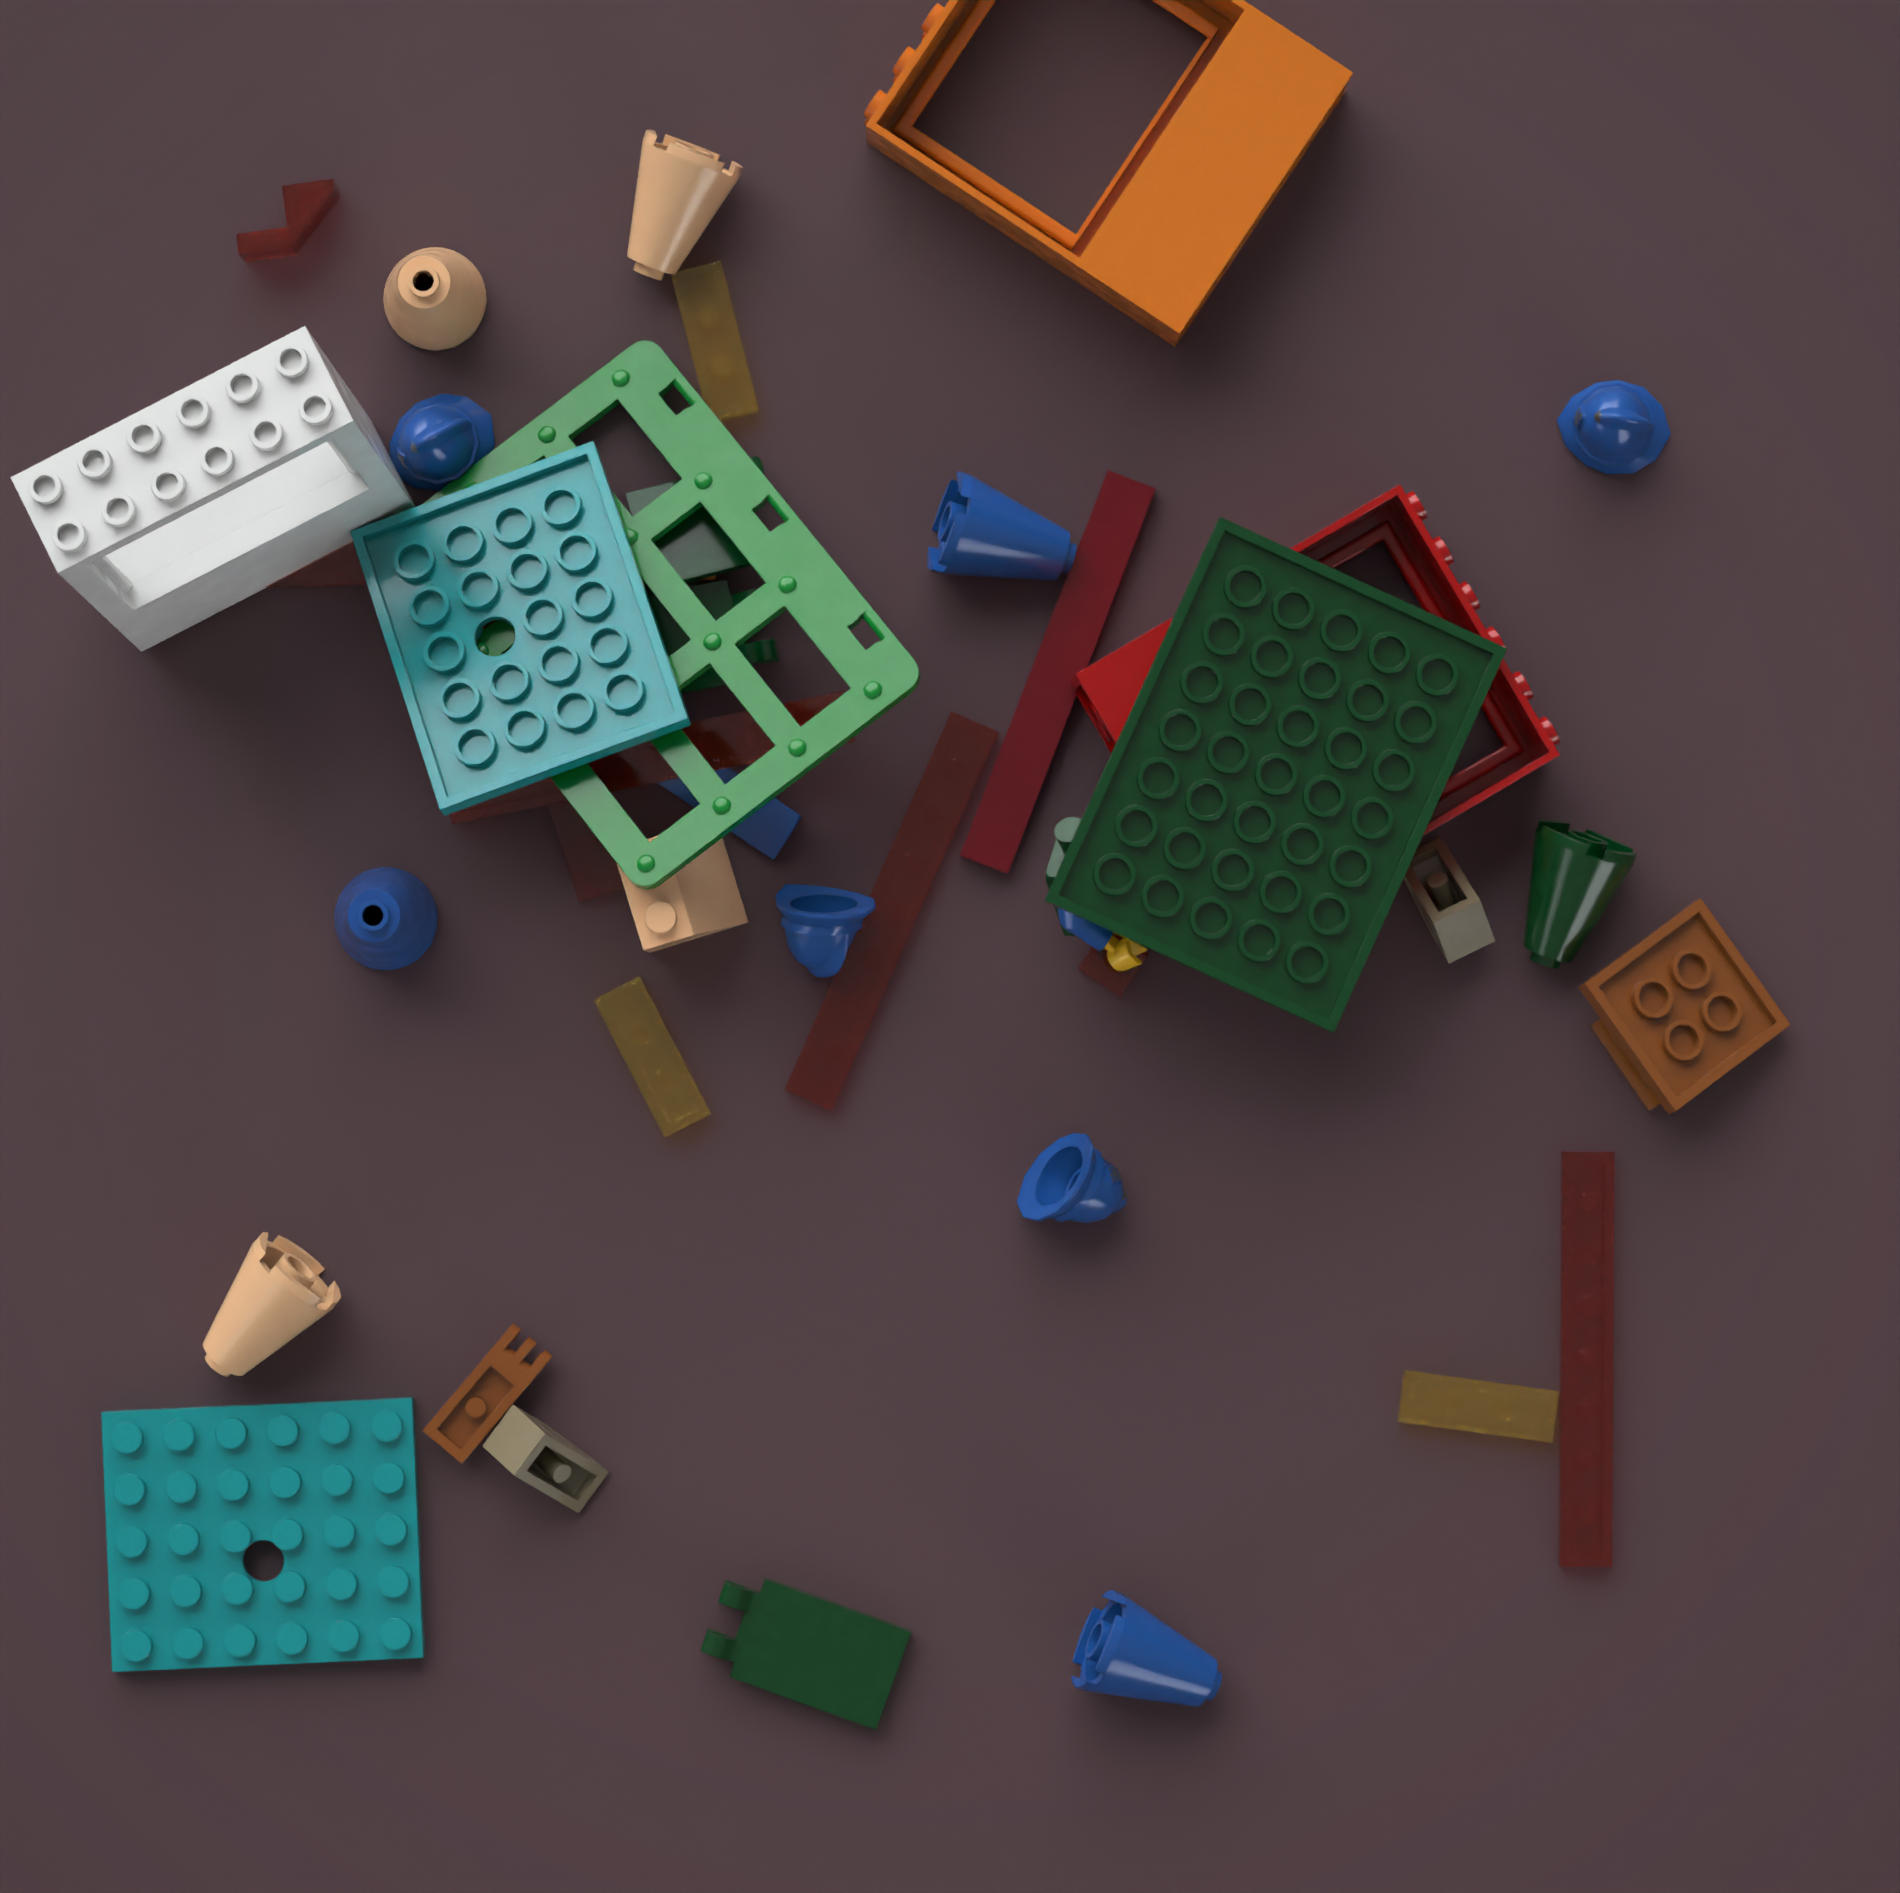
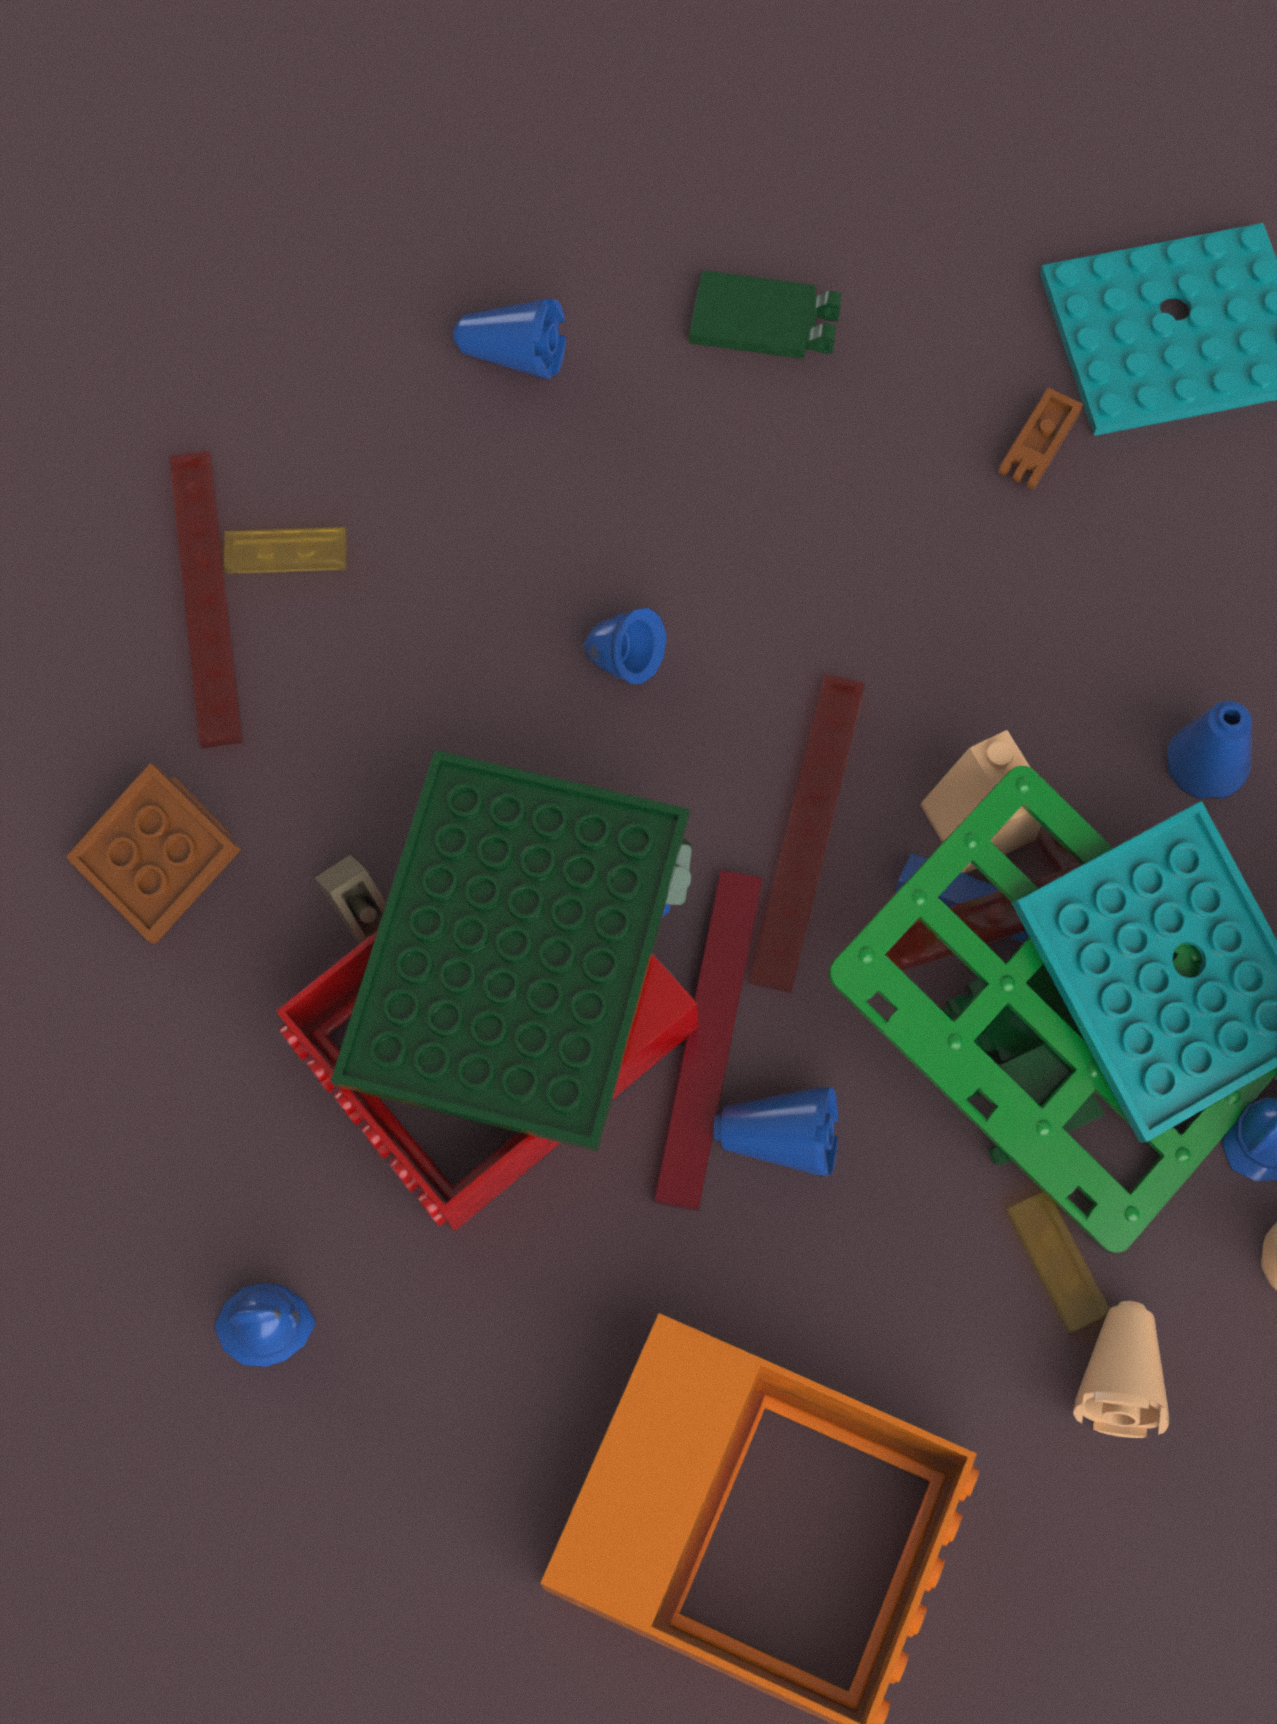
camera: 175 degrees right, 20 degrees down
light nougat cone [203,1232,341,1377] -> none
dark tan slope [483,1404,609,1513] -> none
clear yellow tile [594,976,712,1138] -> none
blue piece [775,884,876,978] -> none
dark green cone [1523,819,1637,969] -> none

